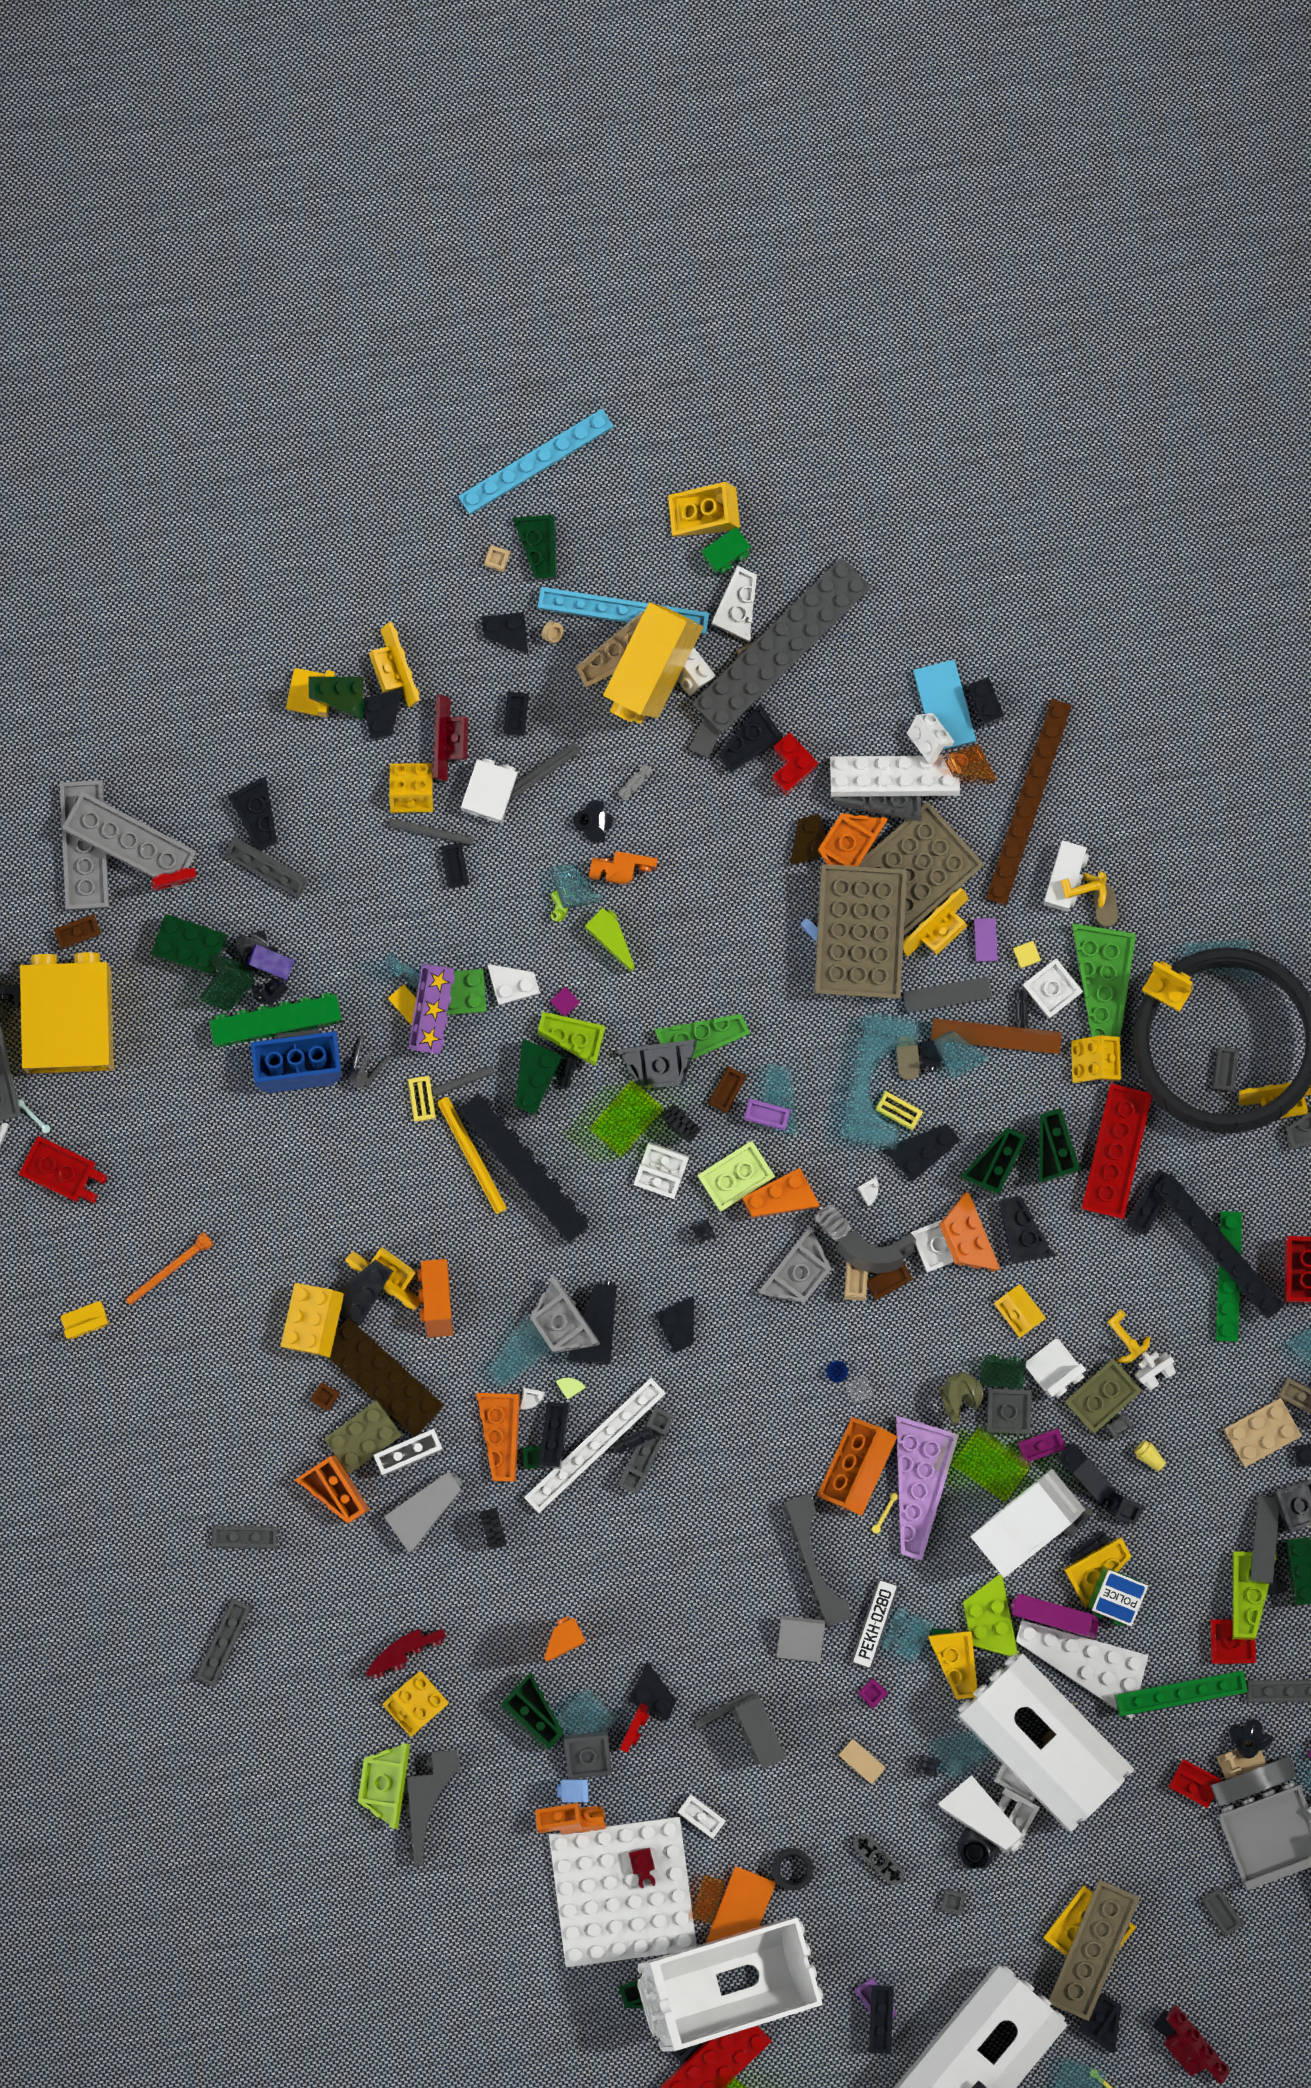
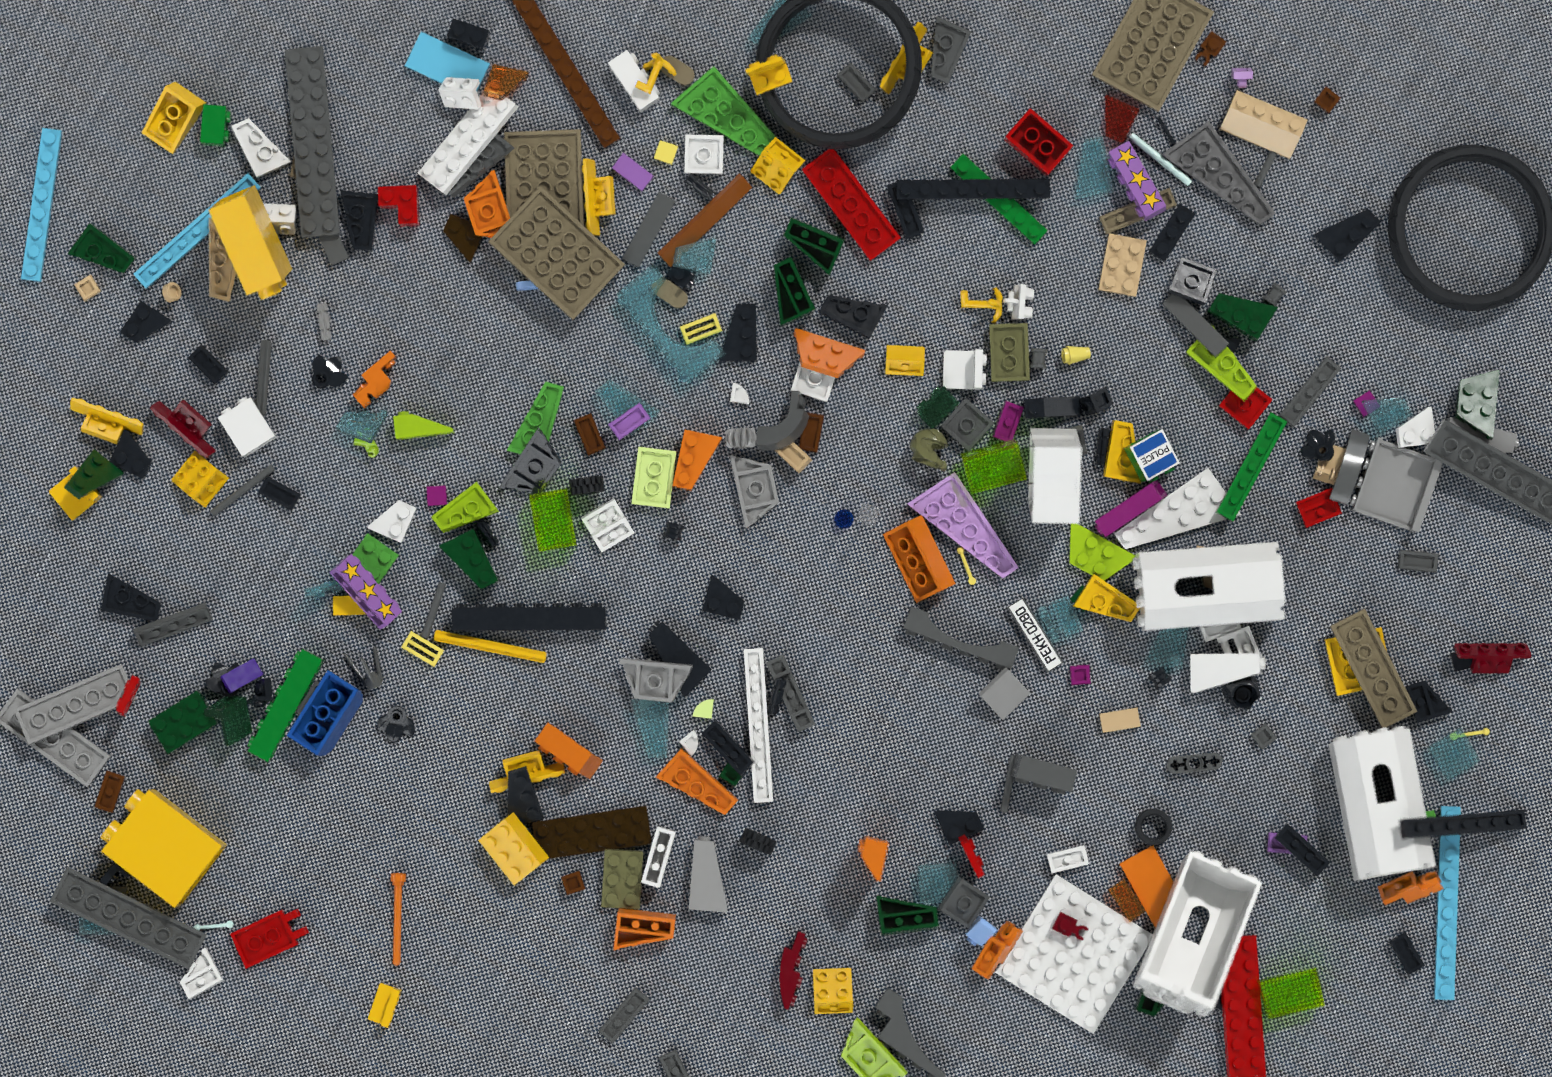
camera: 45 degrees left, 5 degrees up
none -> black plate [377,706,415,743]

